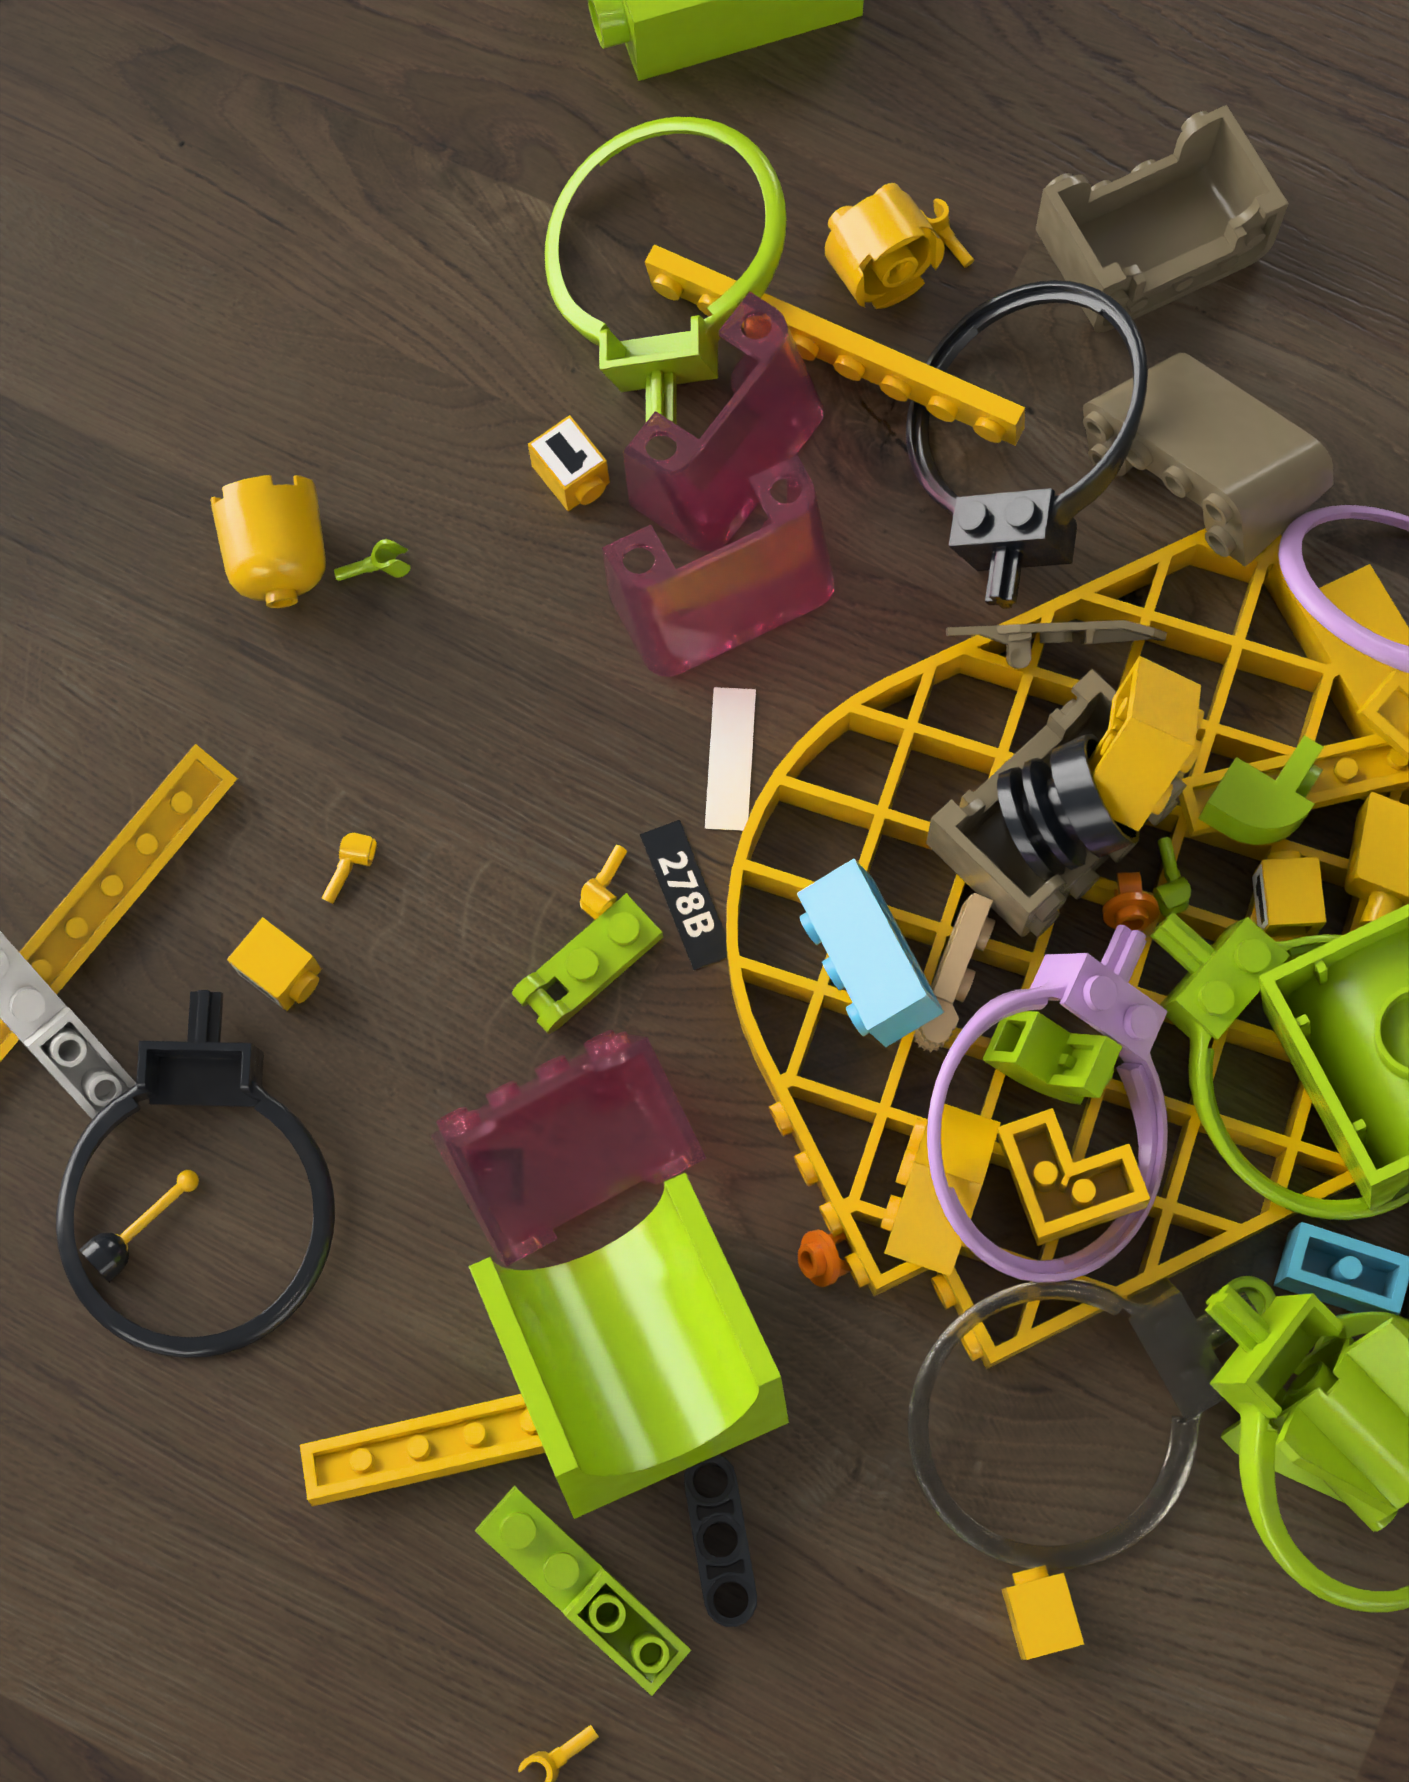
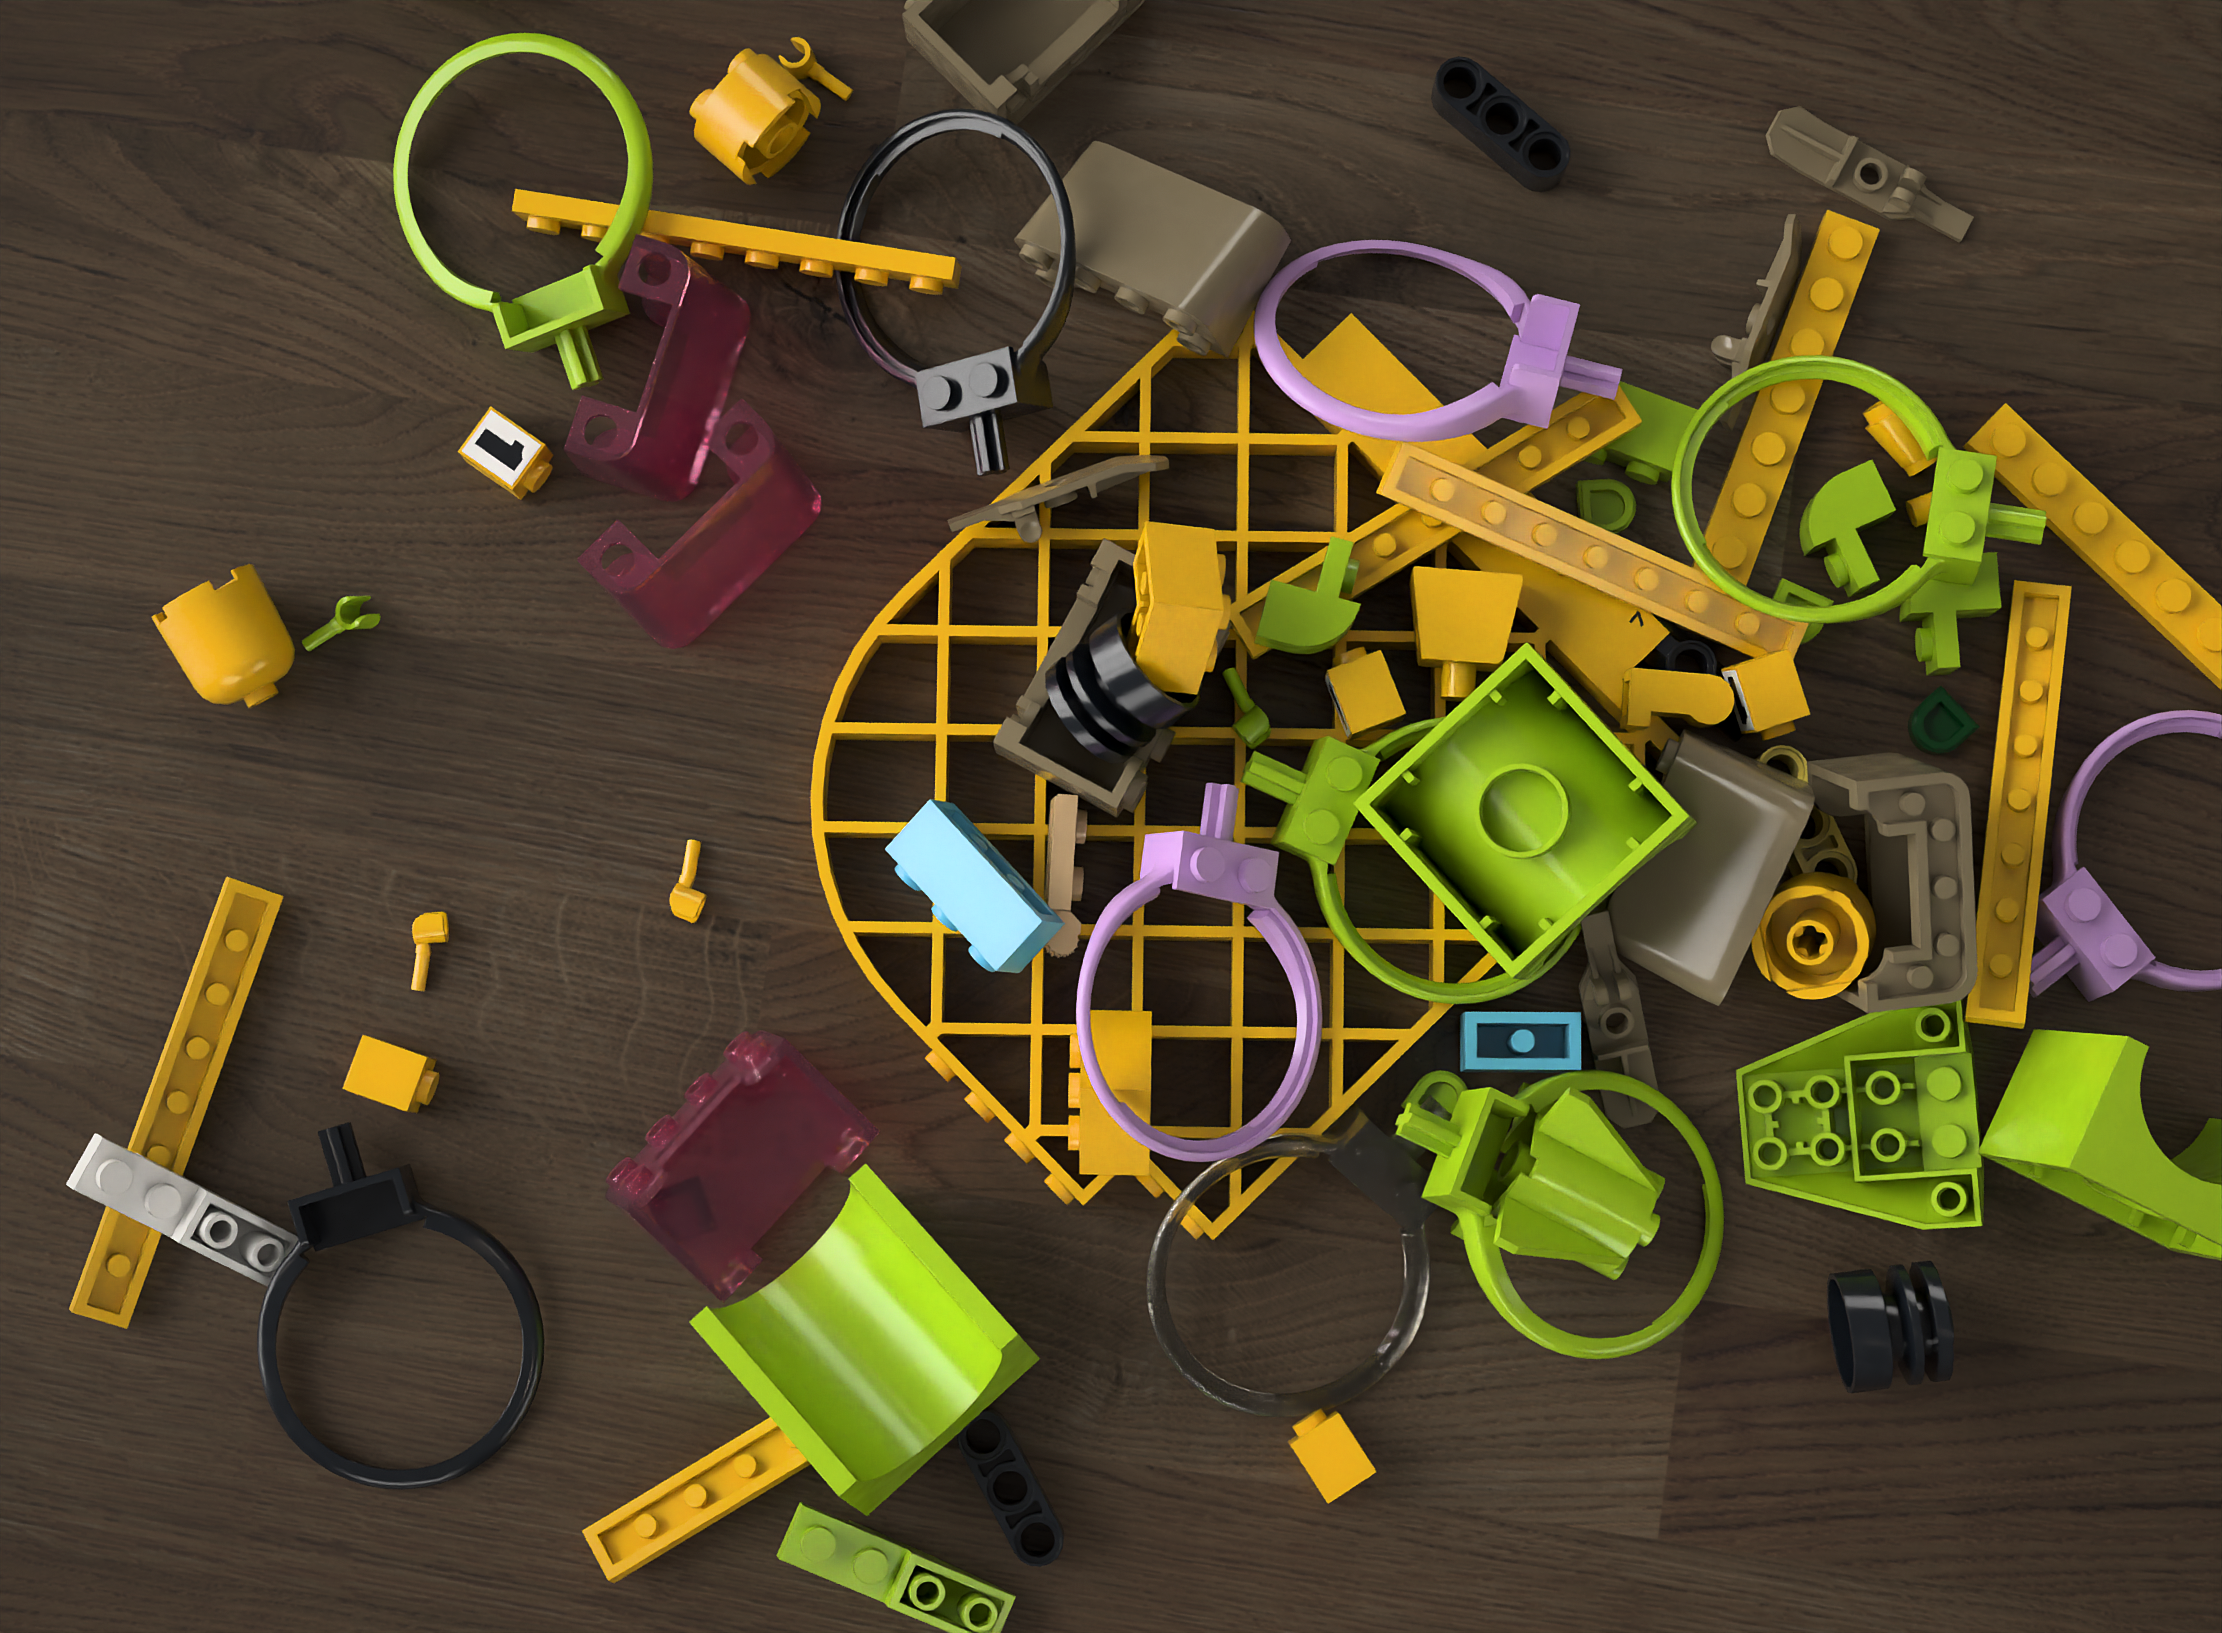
camera: 20 degrees left, 10 degrees up
hinge [79,1170,199,1283] -> none
lime plate [512,893,663,1034] -> none
black sticker [640,820,727,970] -> none
white sticker [705,687,756,831] -> none
orange plate [797,1229,852,1287] -> none
lime brick [982,1011,1122,1105] -> none
yellow brick [998,1108,1150,1246] -> none
orange plate [1102,872,1160,931] -> none

